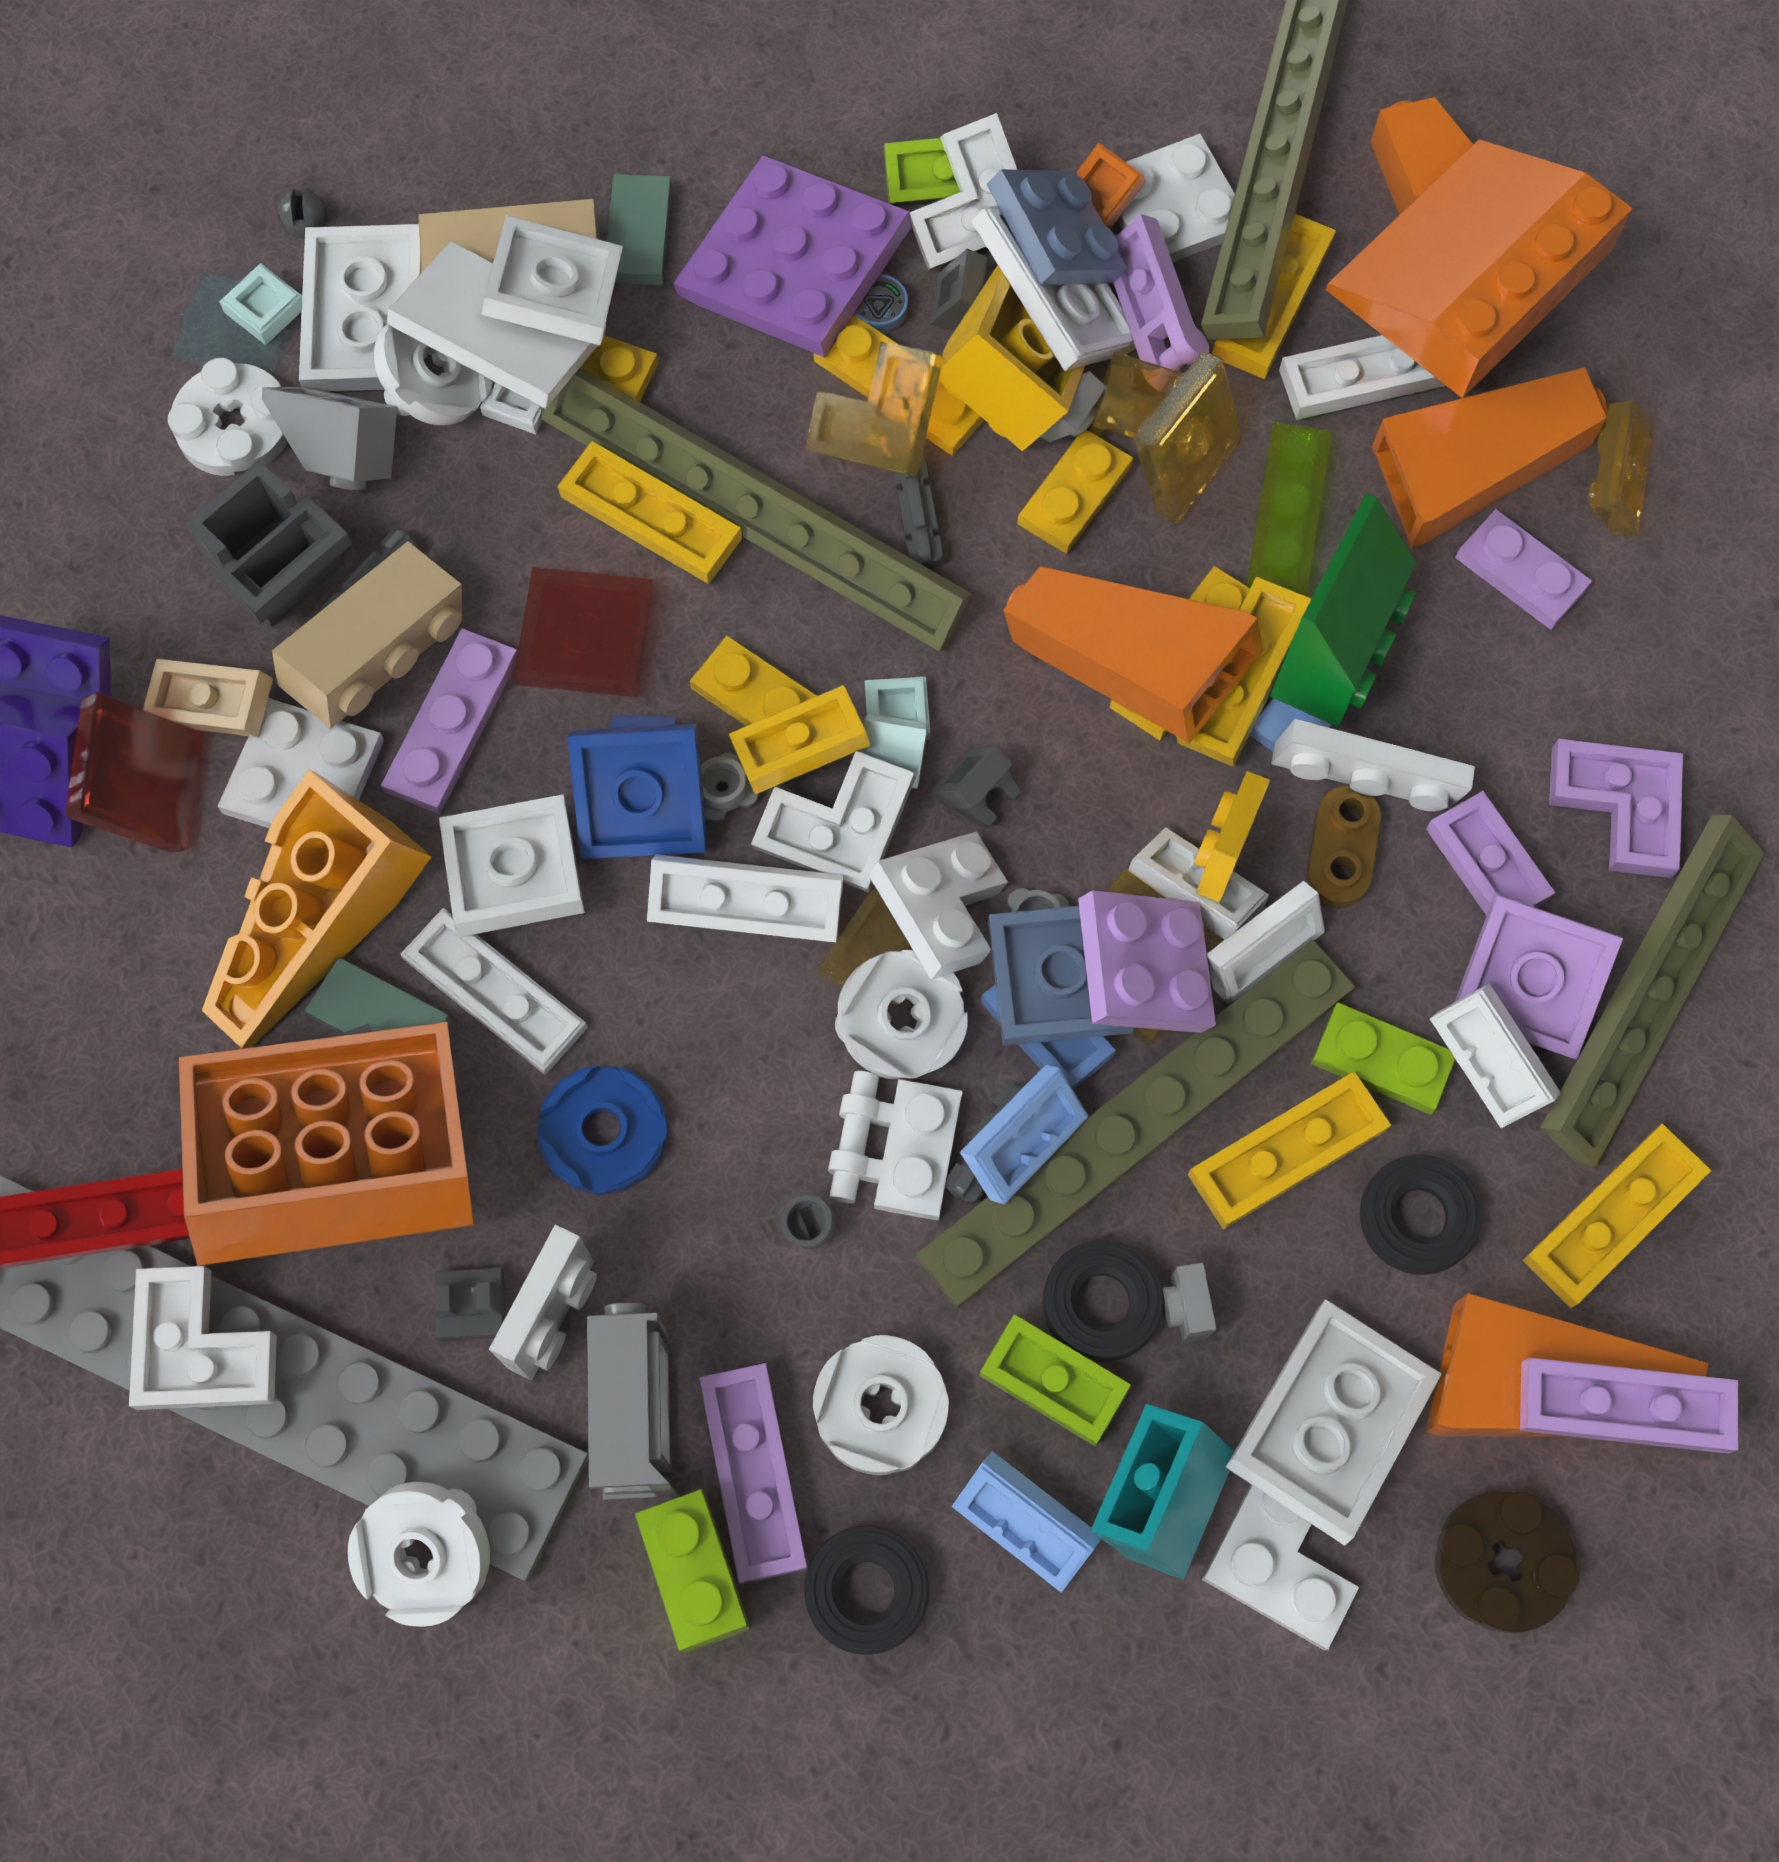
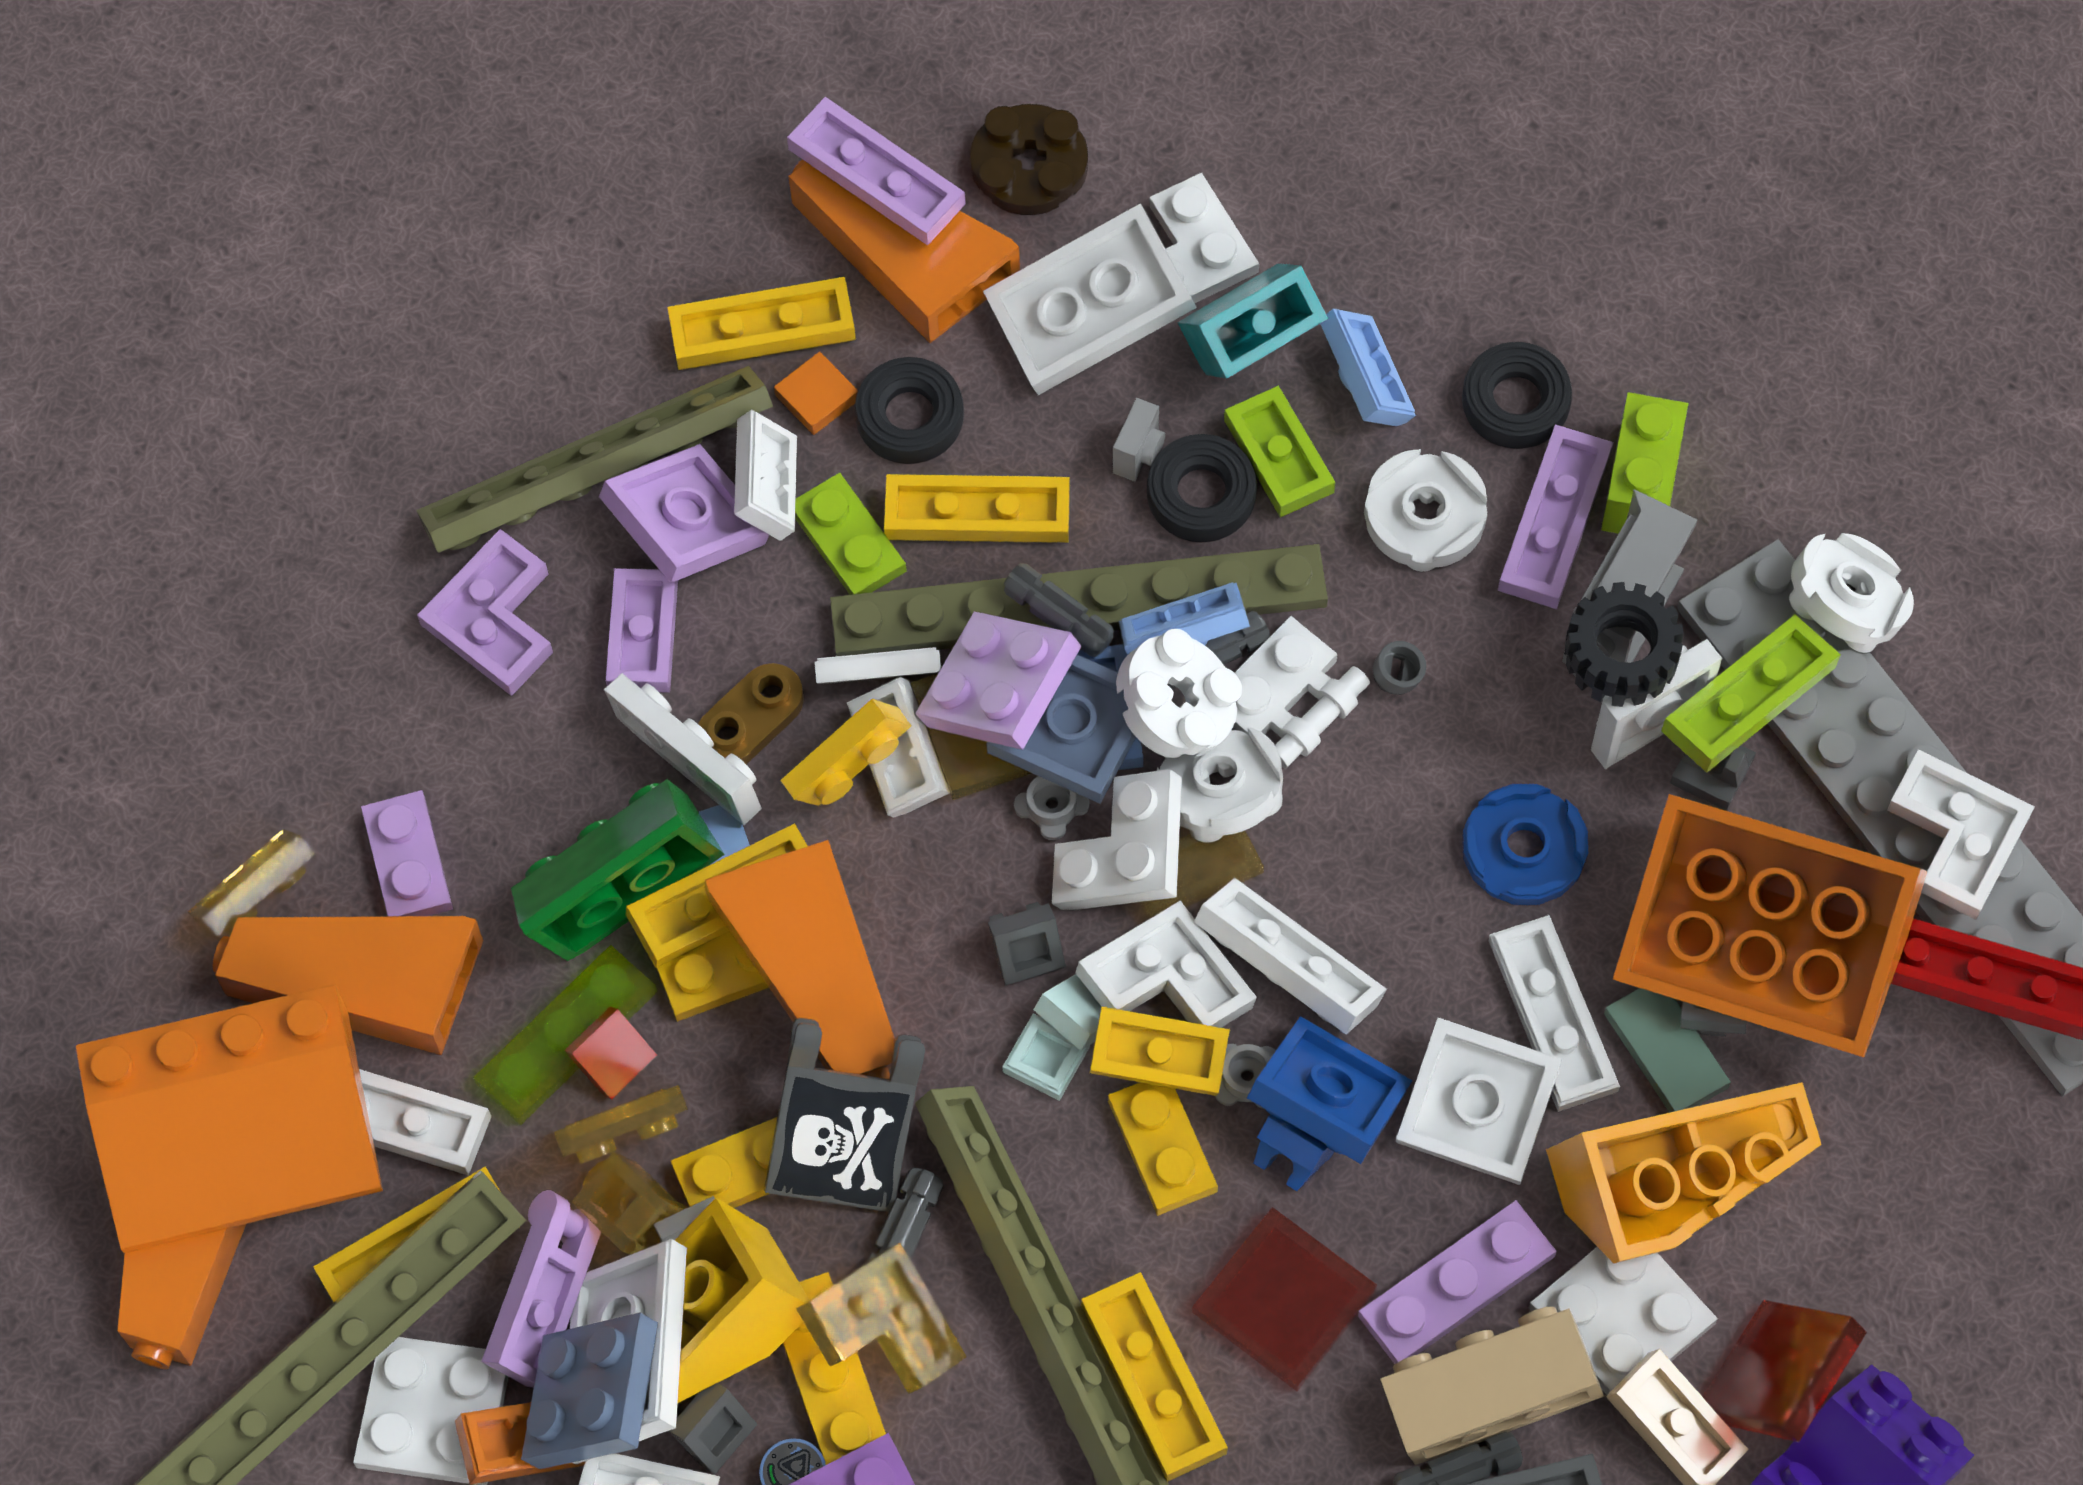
camera: 145 degrees left, 5 degrees down
none -> tile [564,1006,657,1100]
none -> flag [764,1018,925,1212]
none -> orange tile [774,351,858,435]
none -> dark grey axle [1004,563,1113,657]
none -> white plate [1116,629,1242,758]
none -> black tyre [1564,582,1684,707]
none -> lime plate [1661,614,1841,773]

